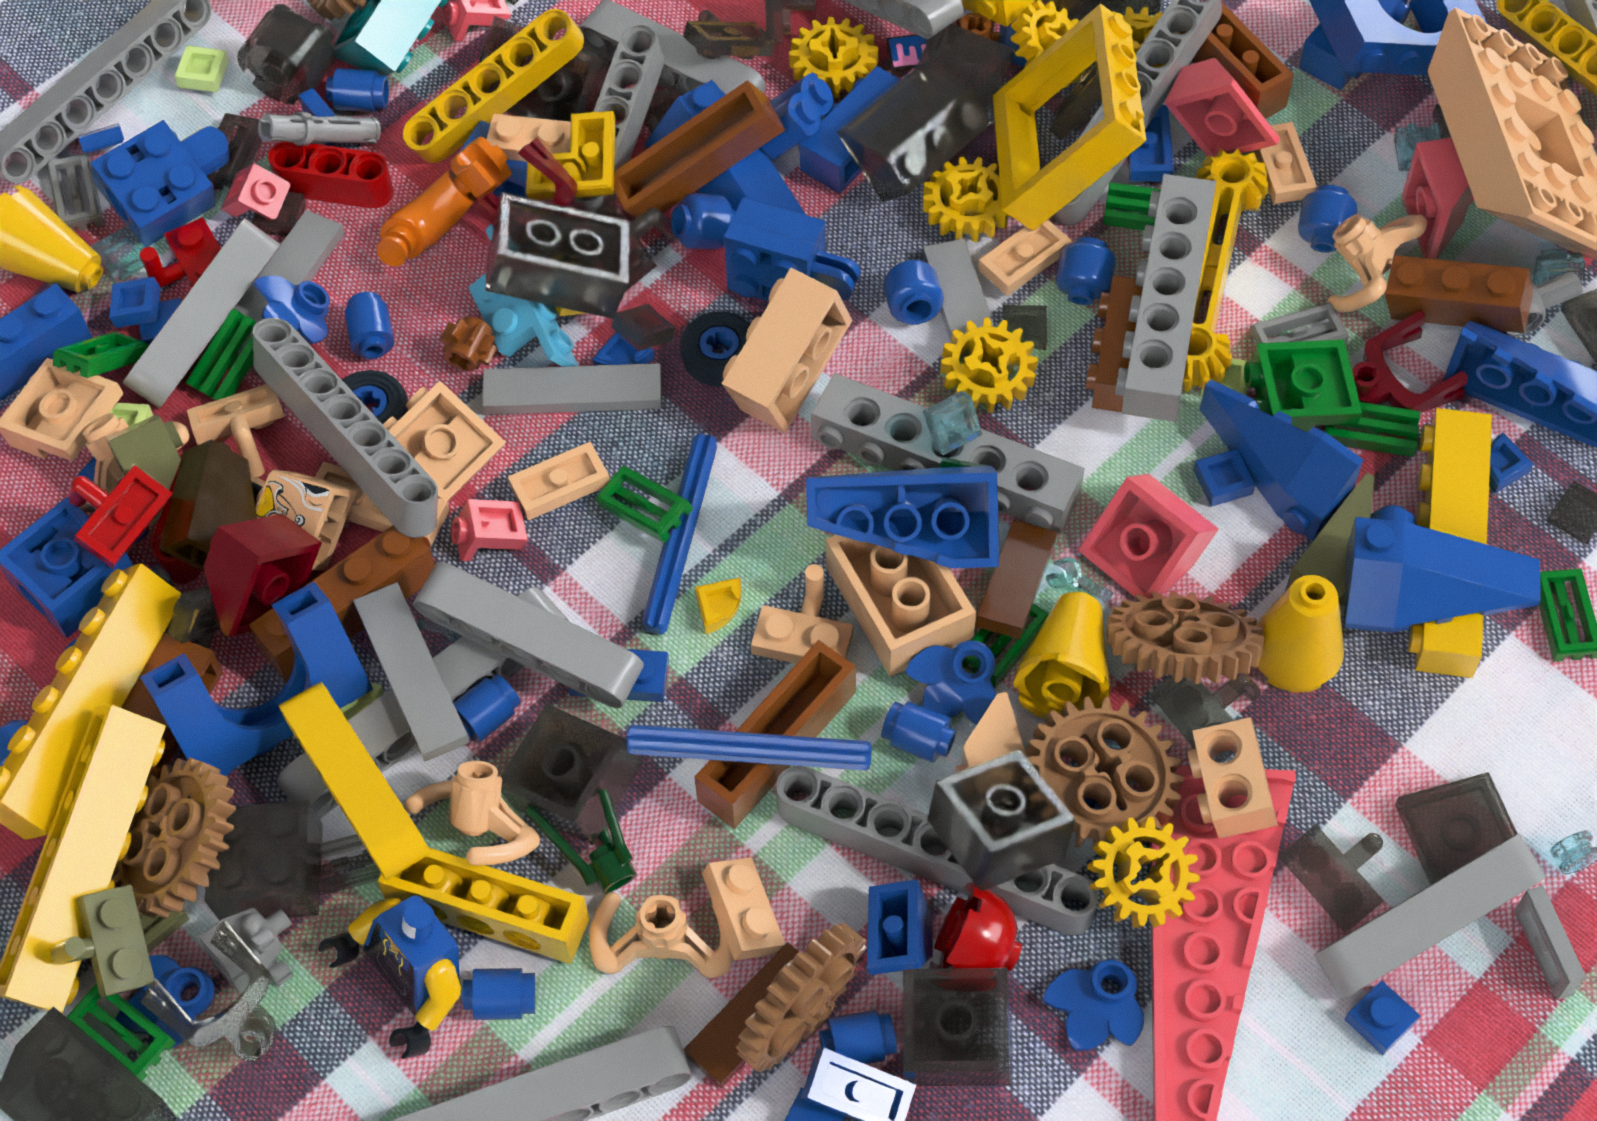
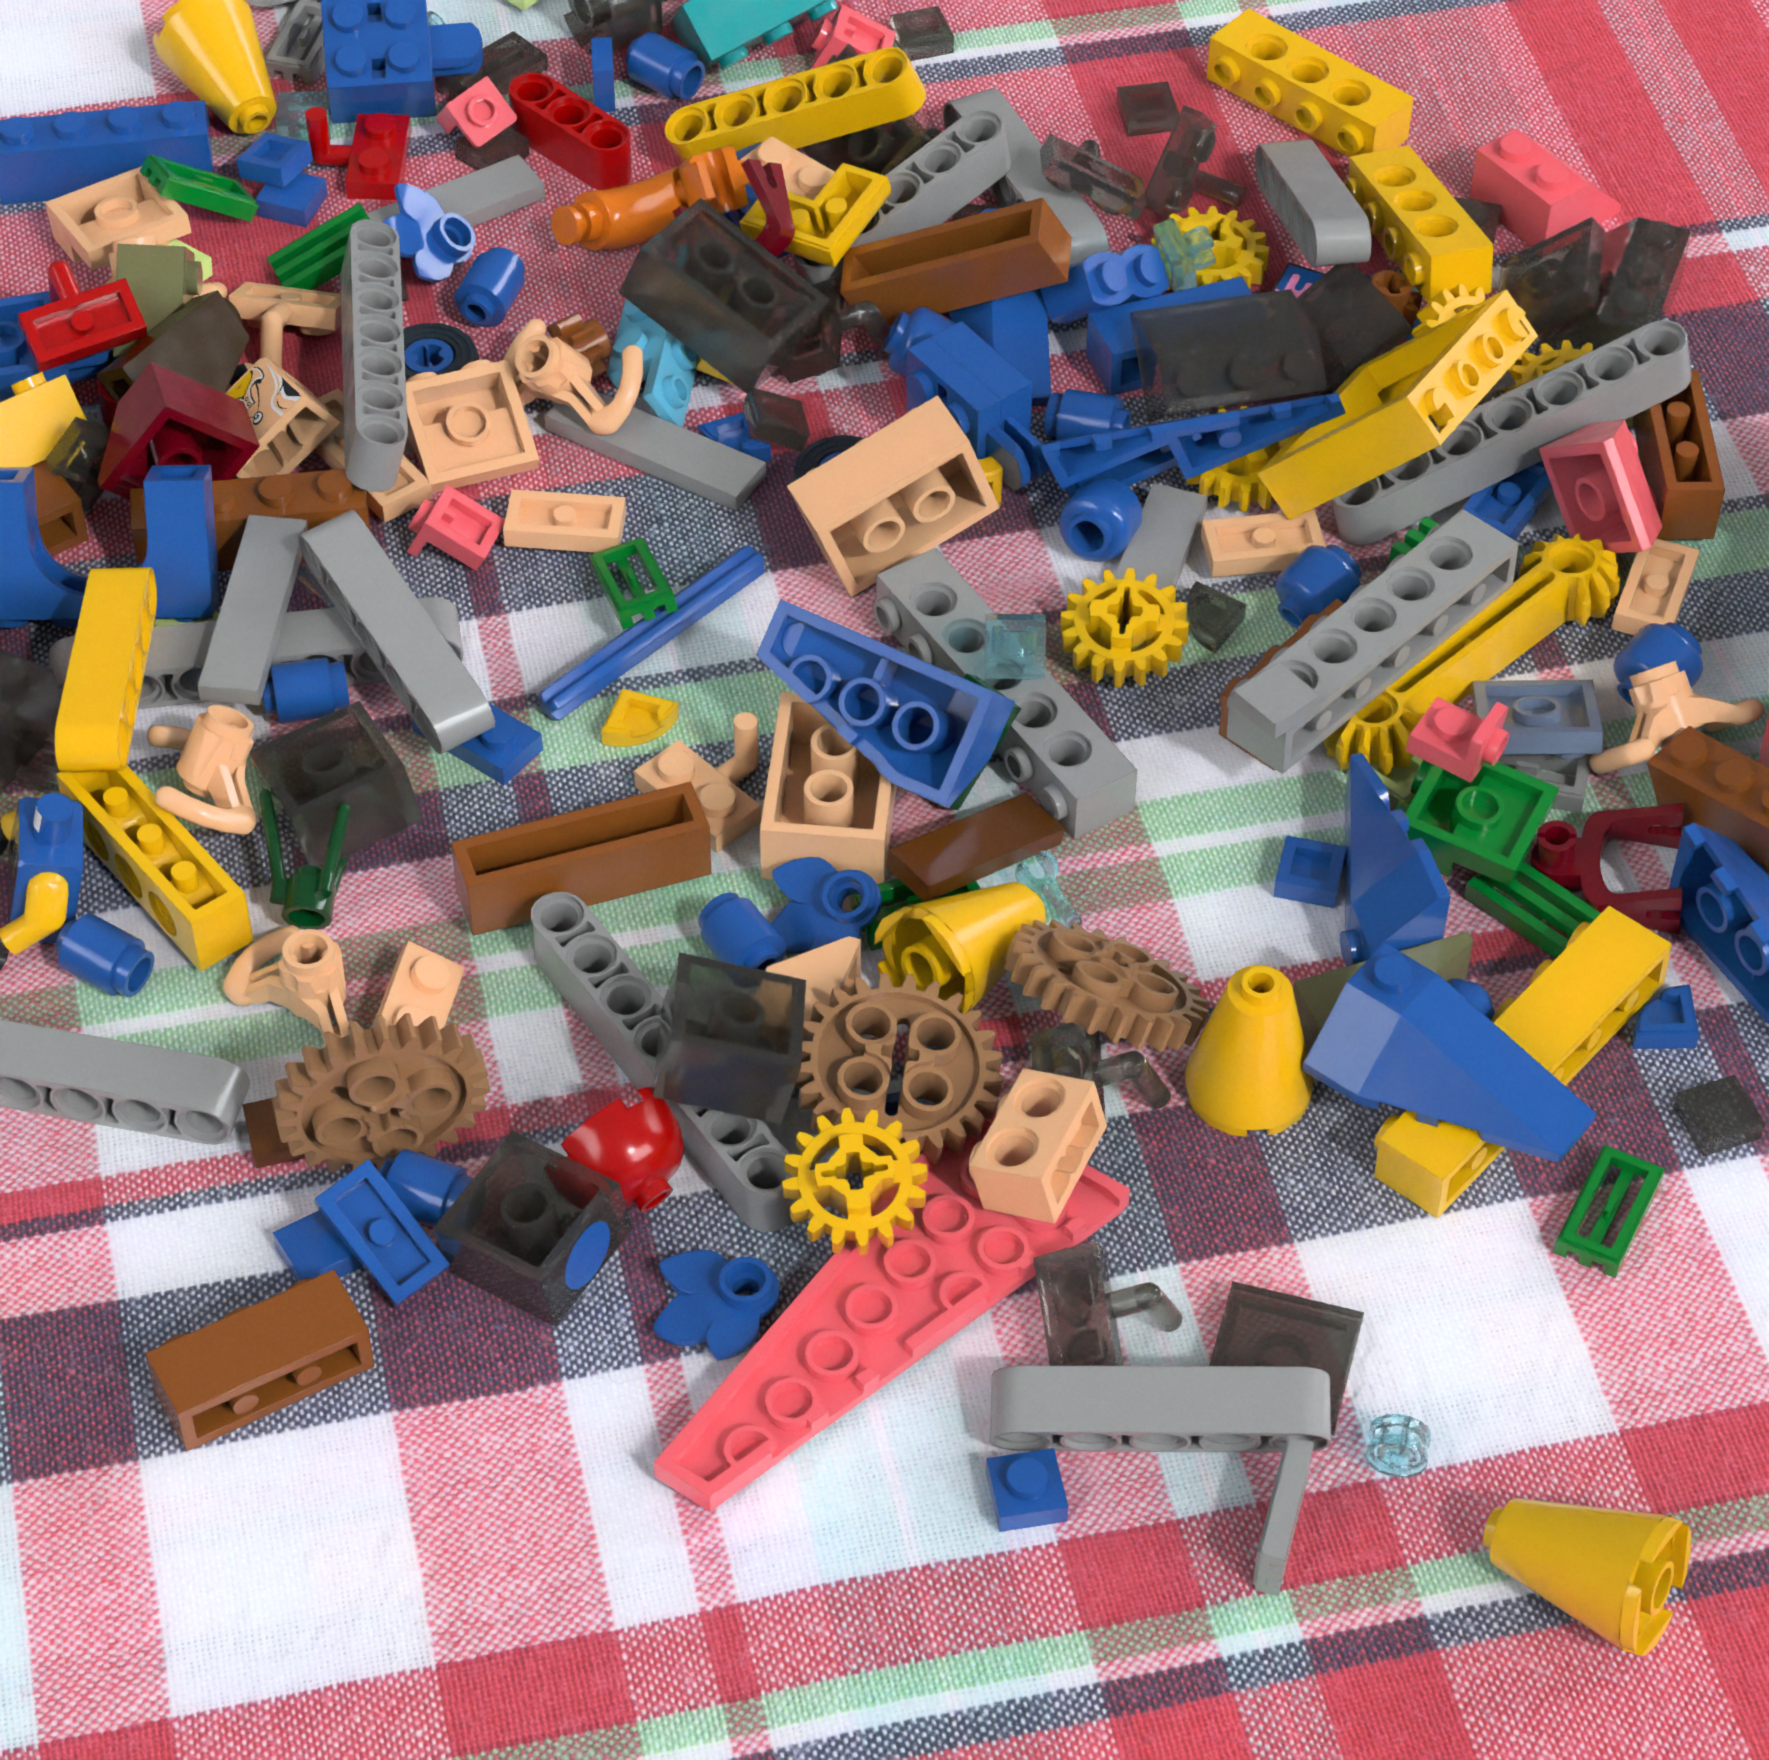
camera: 30 degrees right, 10 degrees down
light grey beam [122,218,280,409] -> none
light grey pin [258,112,381,146] -> none
blue axle [626,725,872,771] -> none
blue slope [867,879,933,975] -> none
coral slope [1077,474,1219,599] -> none
none -> light nougat piece [503,319,643,435]
none -> blue wedge [1040,393,1346,498]
none -> blue brick [1044,389,1131,440]
none -> clear light blue tile [1153,218,1216,292]
none -> light grey tile [1232,662,1321,740]
none -> coral bracket [1405,697,1510,783]
none -> sand blue plate [1472,679,1603,759]

